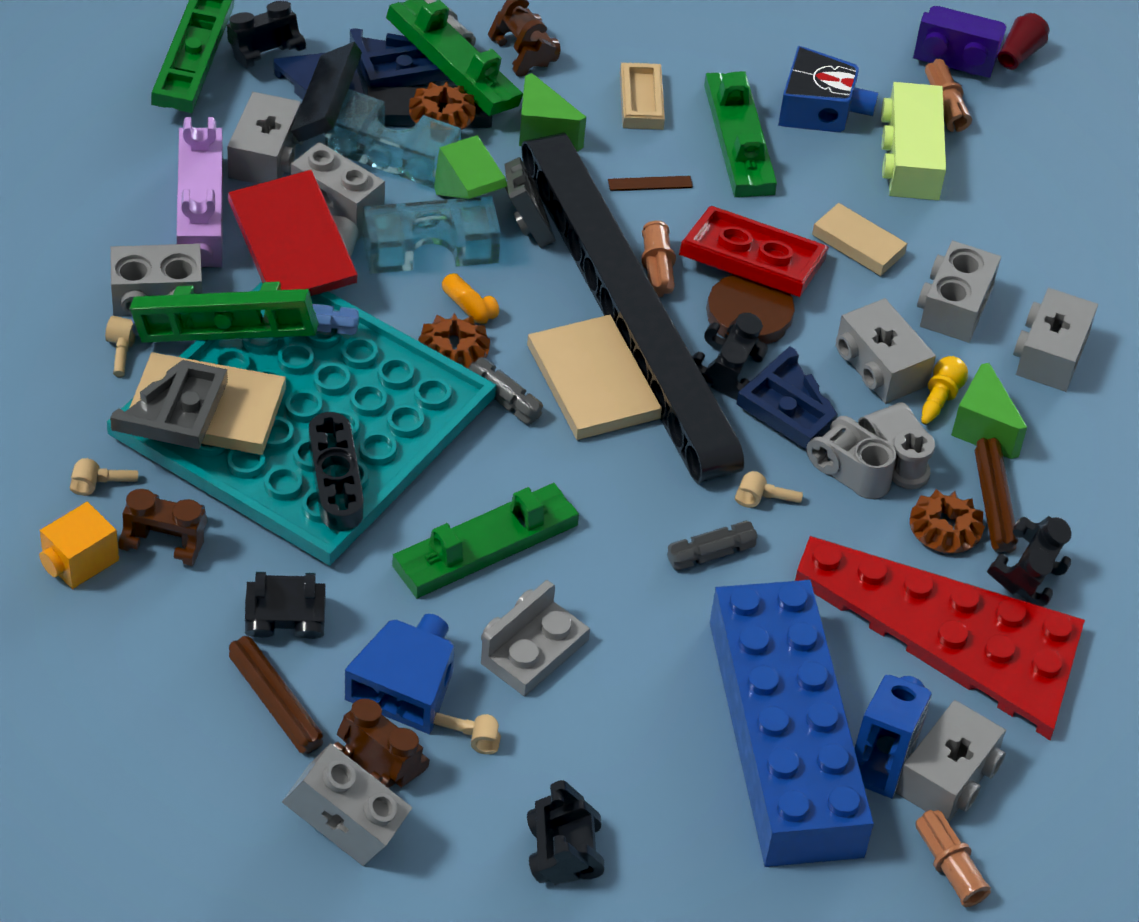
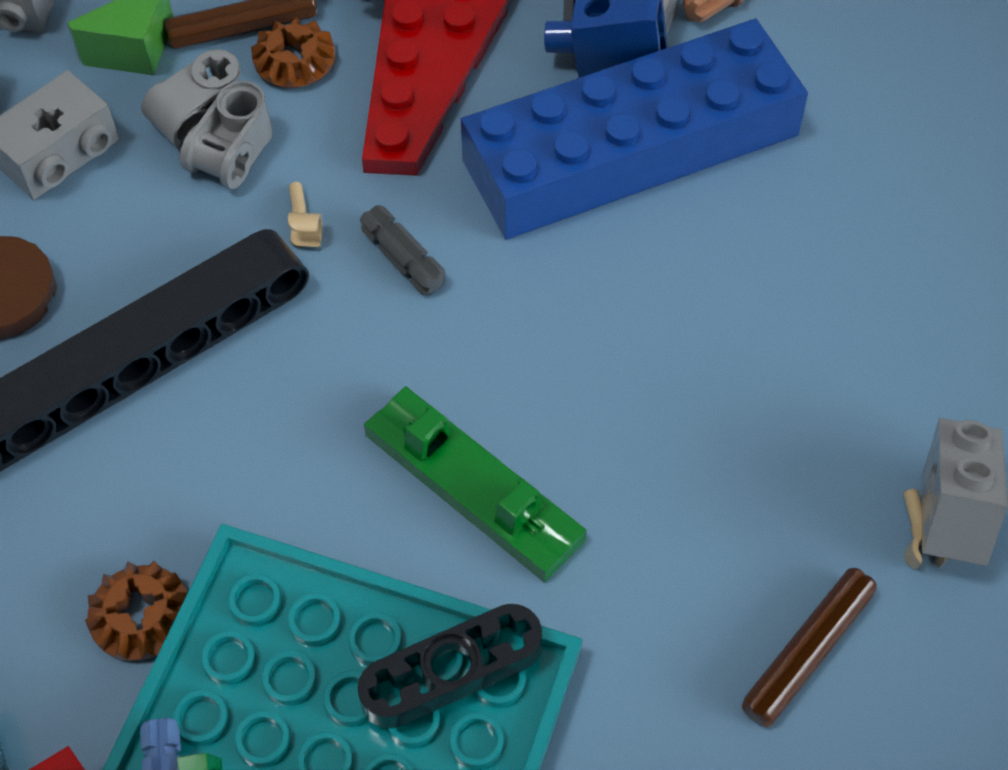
camera: 100 degrees left, 10 degrees up
black piece [245,572,326,639] -> none
reddish brown piece [334,699,430,788] -> none
blue torso [345,614,454,735] -> none
tan hand [434,712,501,754] -> none
light orange arm [442,273,500,324] -> none
dark grey axle [468,357,543,424] -> none
light grey bracket [481,580,590,697] -> none
tan tile [527,315,662,440] -> none
black piece [527,780,604,885] -> none
black piece [692,313,768,400] -> none
dark blue wing [736,346,837,450] -> none
yellow bar [921,356,968,425] -> none

